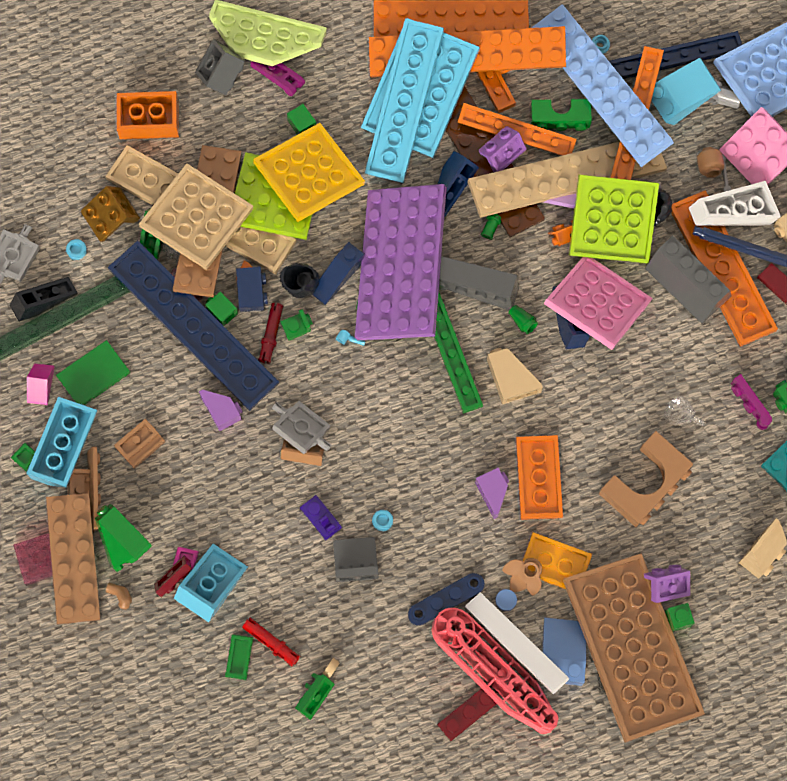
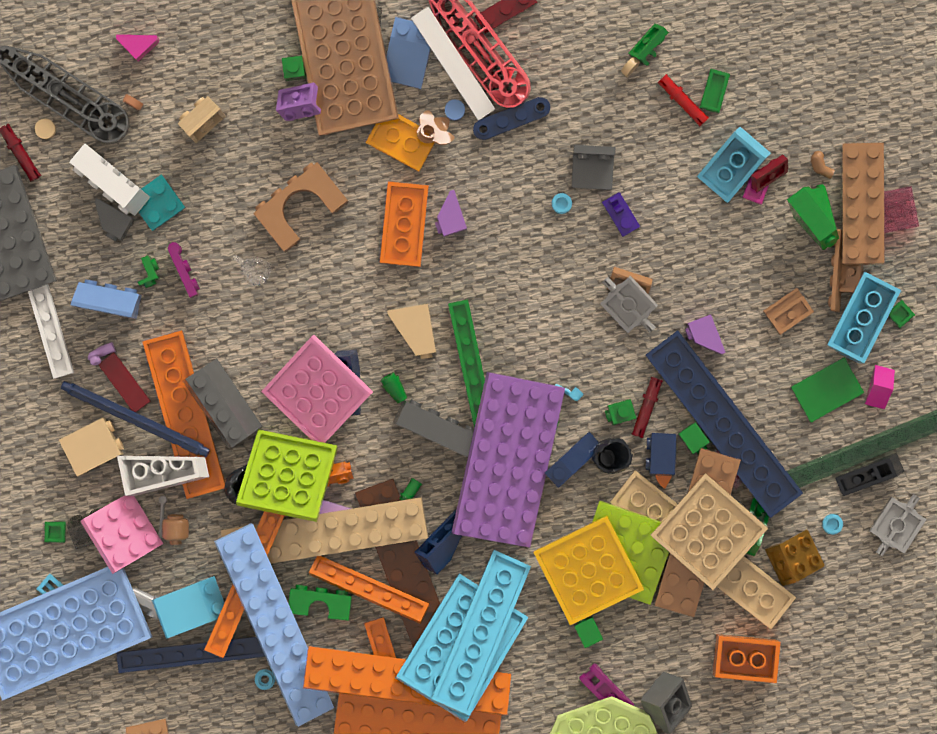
camera: 175 degrees left, 15 degrees up
medium lavender bracket [479,126,527,172] -> none

